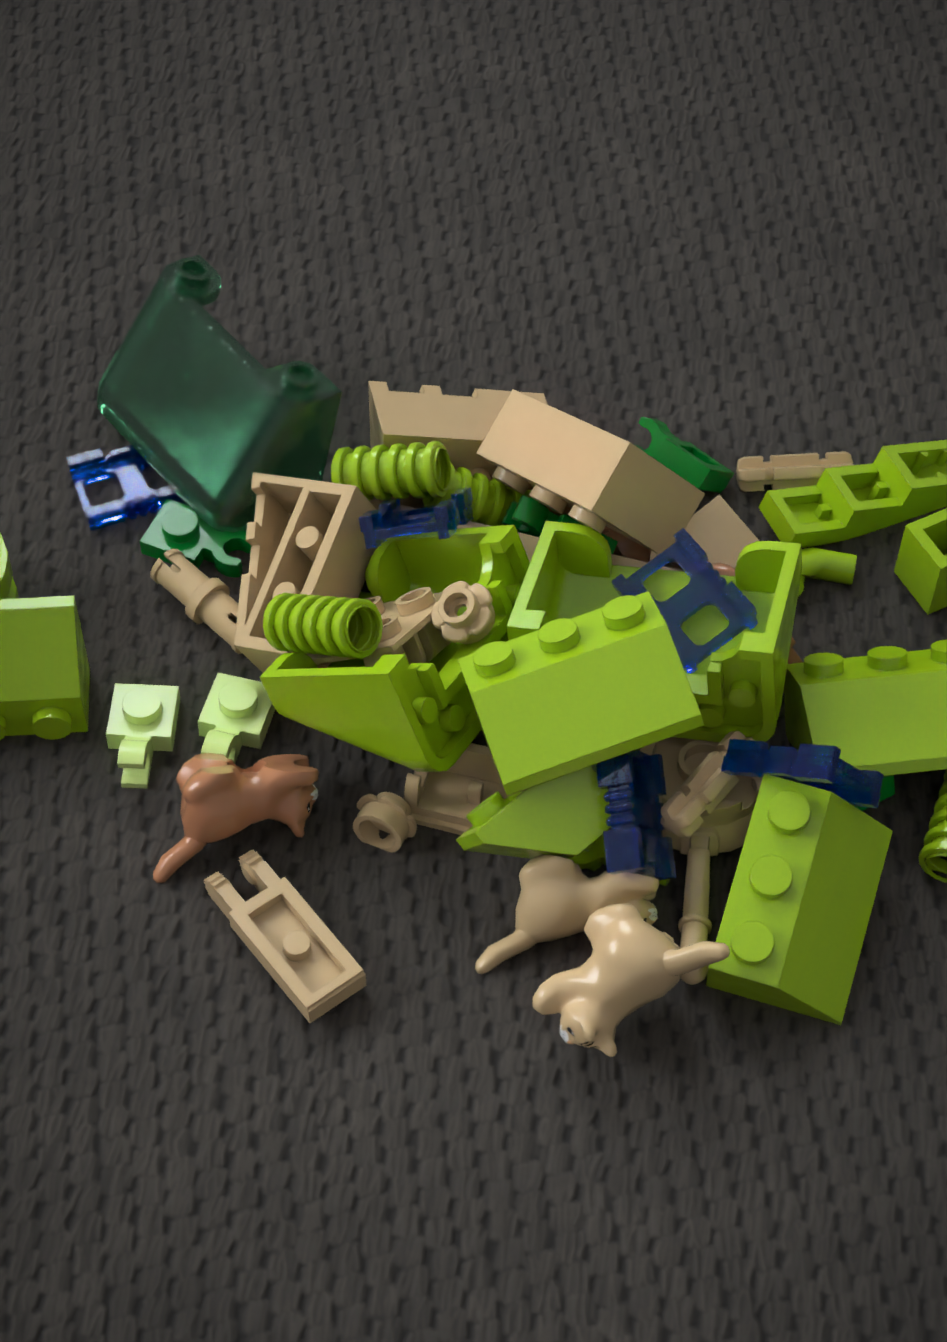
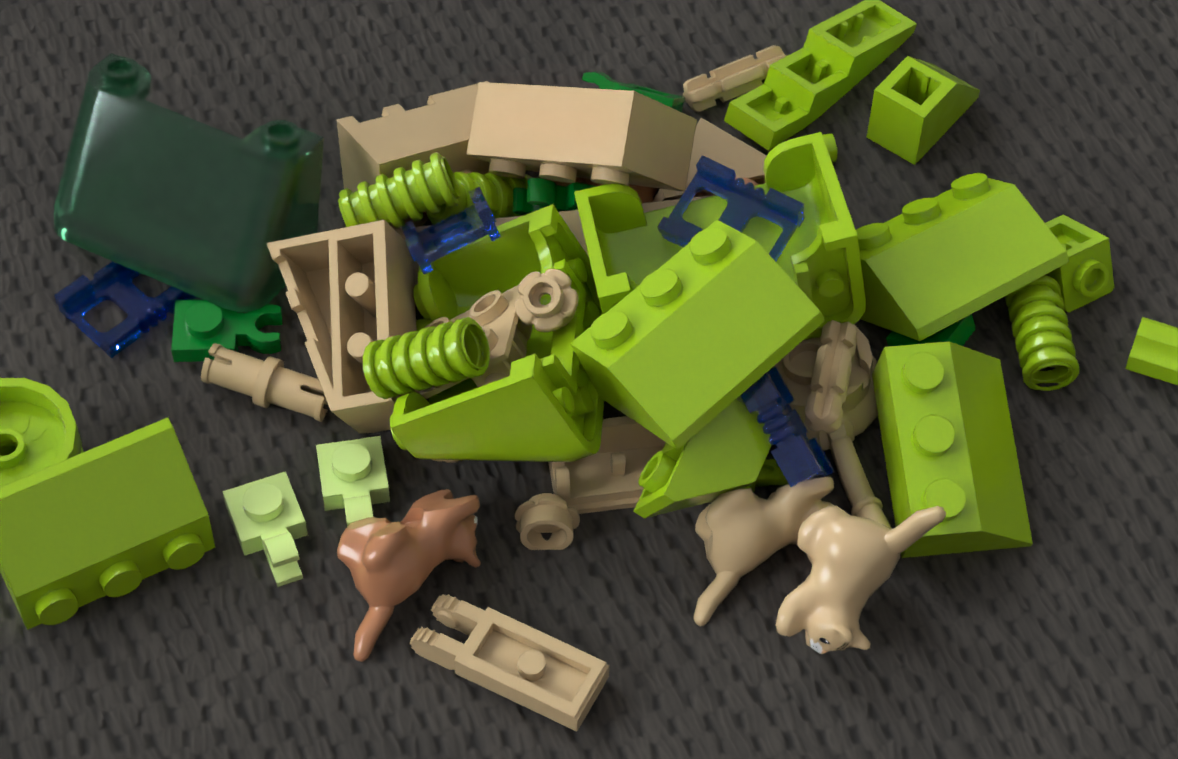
camera: 25 degrees left, 0 degrees up
clear blue piece [721,739,884,808] -> none

